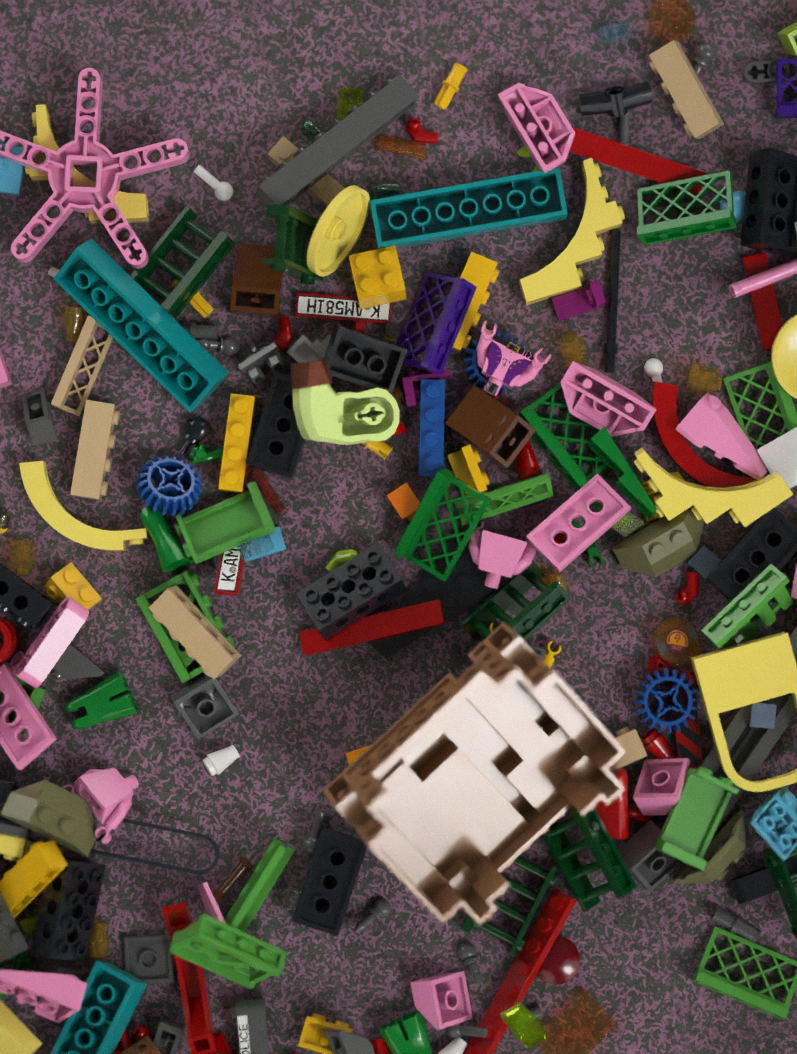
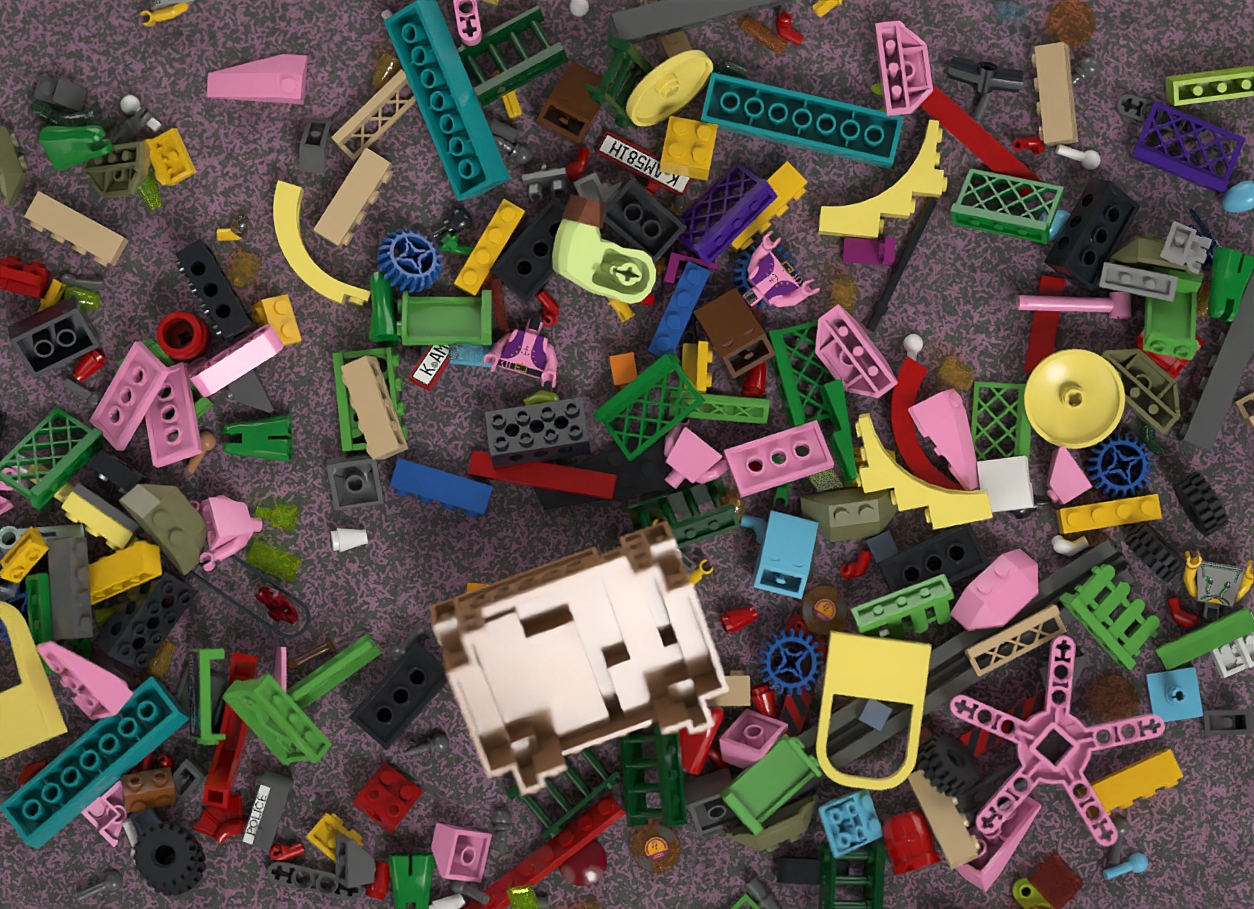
camera: 25 degrees right, 0 degrees up
none -> nougat bar [184,431,216,475]
none -> bright green panel [188,648,226,745]
none -> clear neon green slope [245,540,302,582]
none -> clear neon green plate [254,503,300,532]
none -> dark red dish [255,586,299,625]
none -> red brick [352,762,424,834]
none -> blue brick [390,458,494,519]
none -> bright pink torso [481,319,558,388]
none -> red arm [536,290,559,327]
none -> clear orange tile [632,823,681,874]
none -> red cone [719,605,758,634]
none -> medium azure arm [740,514,767,544]
none -> medium azure slope [751,510,819,599]
none -> red arm [1012,137,1045,155]
none -> white bar [1055,144,1100,170]

